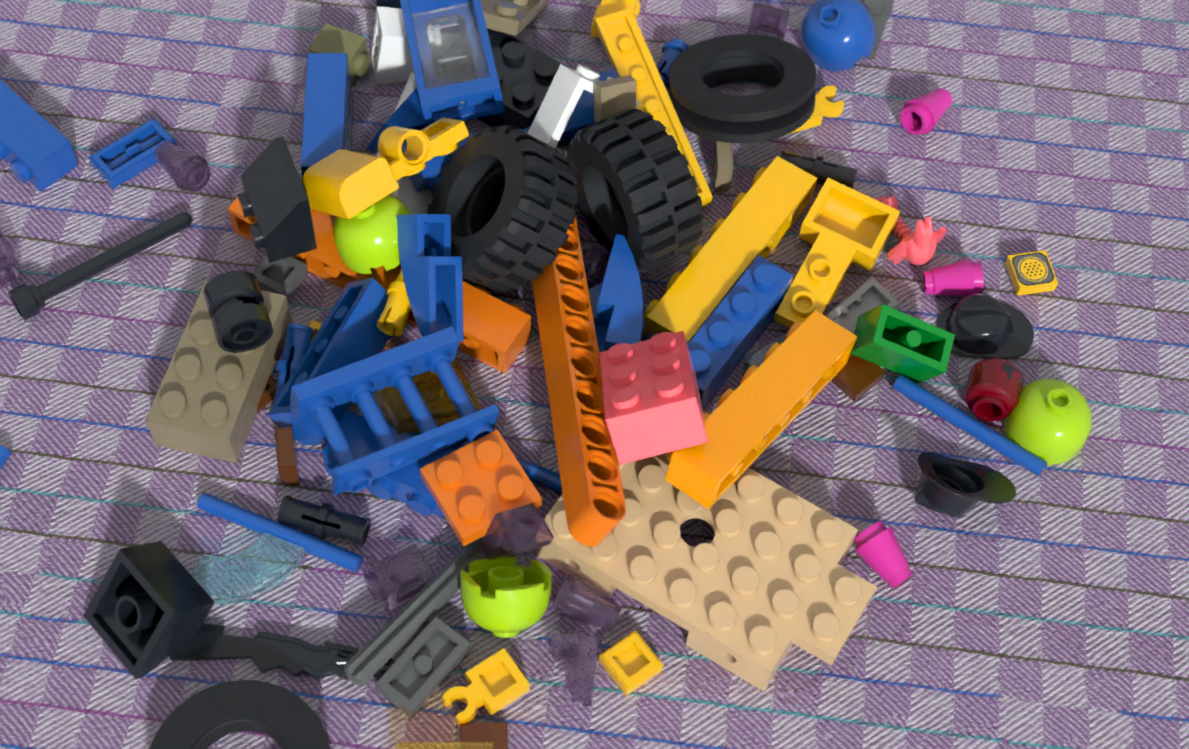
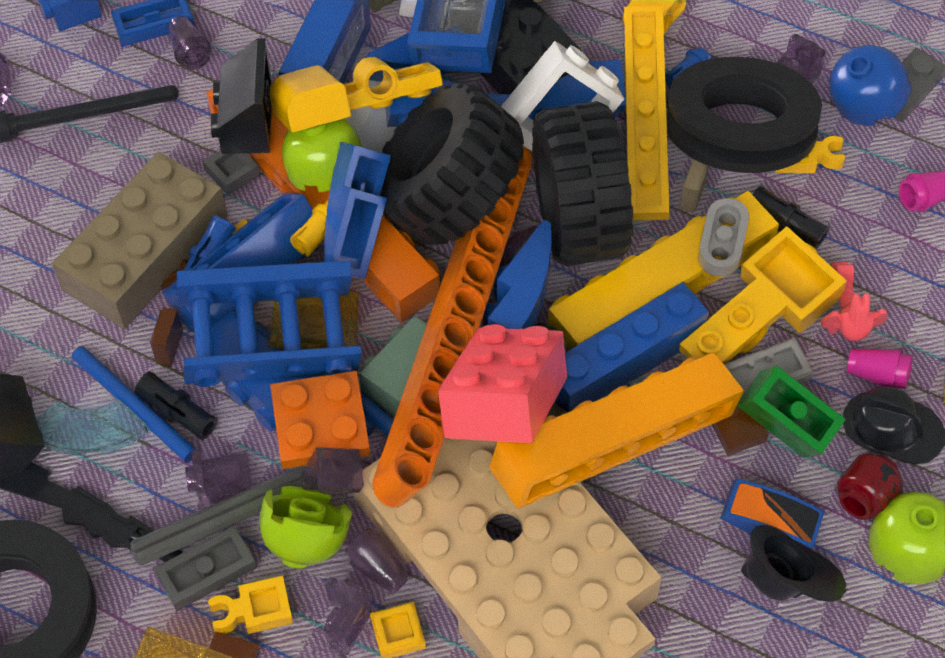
camera: 25 degrees right, 0 degrees up
black wheel [203,270,274,353] -> none
dark tan tile [594,75,636,123] -> none
dark pink cone [854,520,914,589] -> none
blue bar [892,374,1047,477] -> none
none -> sand green brick [360,315,427,417]
none -> light grey plate [698,198,749,276]
none -> slope [720,478,825,550]

